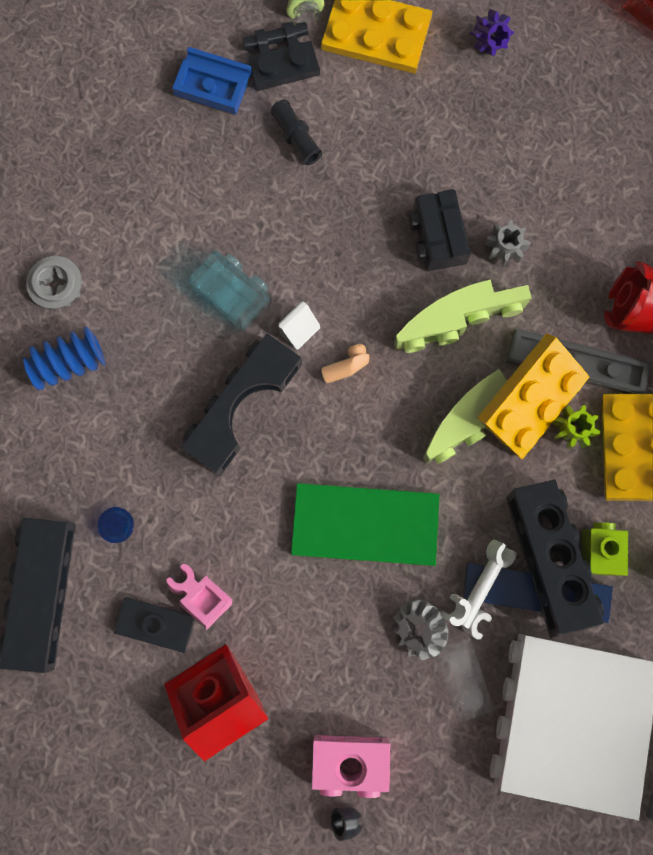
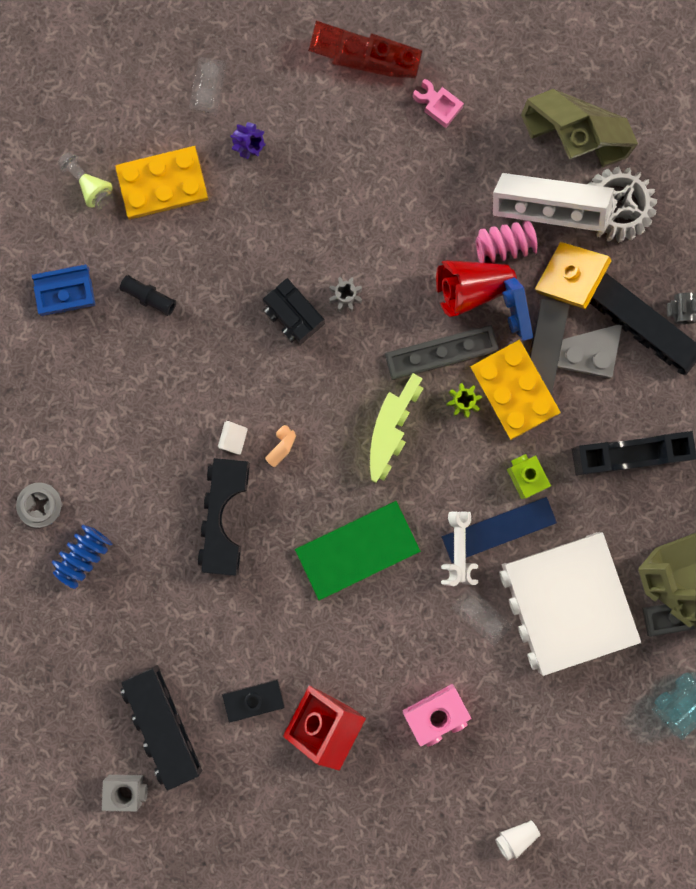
camera: 30 degrees left, 5 degrees up
clear blue plate [97,507,135,543] -> none
bright pink plate [166,564,232,630] -> none
clear light blue brick [188,250,270,332] -> none
black plate [242,21,320,91] -> none
black hinge [331,806,363,841] -> none
light grey gear [392,600,448,661] -> none
yellowish green slope [394,279,532,353] -> none
yellow plate [477,333,589,459] -> none
black brick [506,479,604,639] -> none

